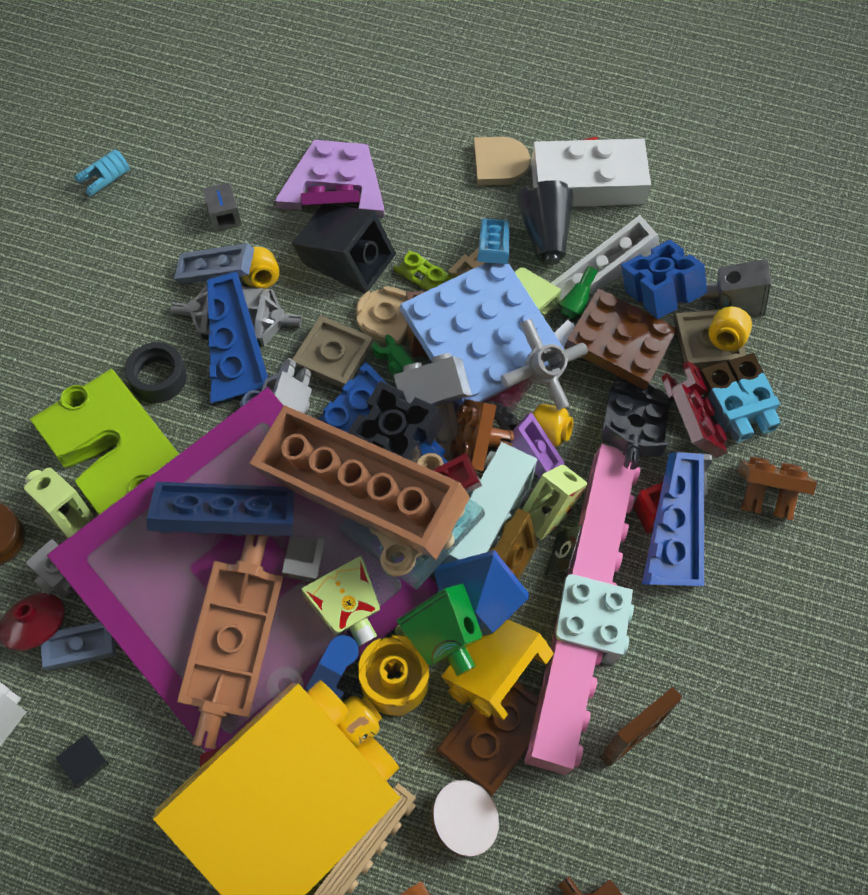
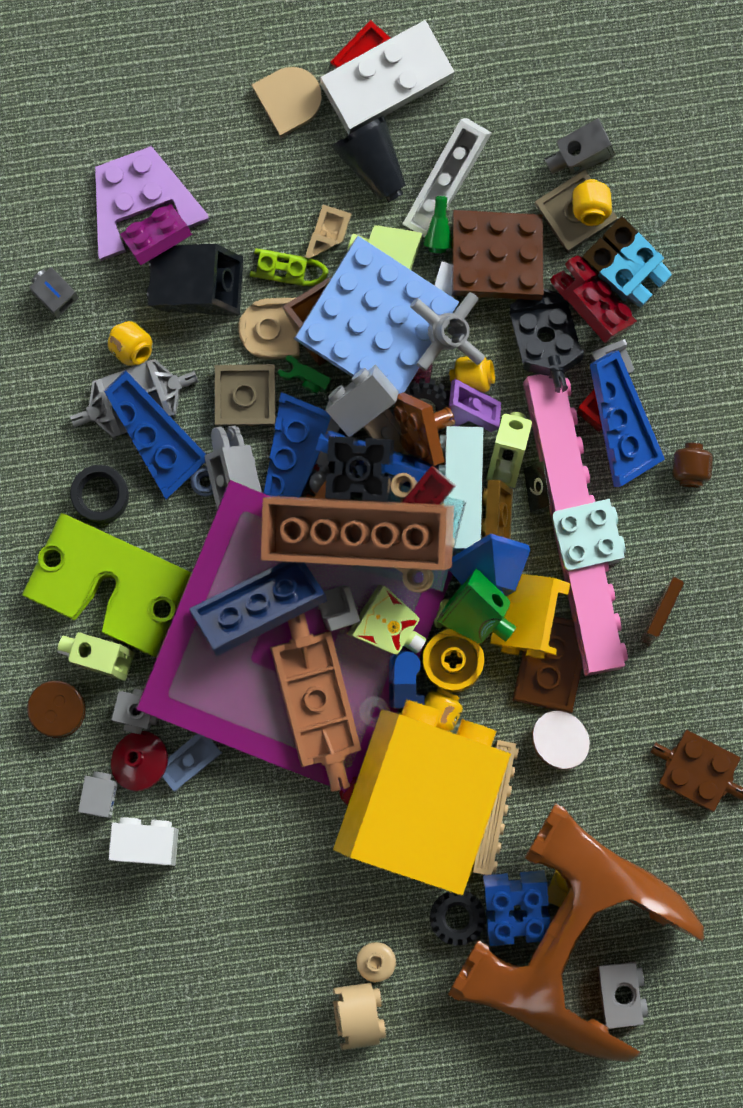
camera: 20 degrees left, 20 degrees up
black tile [56,734,109,788] -> none
sand blue plate [174,243,254,285] -> none
dark azure tile [477,218,509,264] -> none
blue brick [621,240,707,319] -> none
dark orange plate [737,456,817,520] -> none
none -> reddish brown head [672,443,713,488]

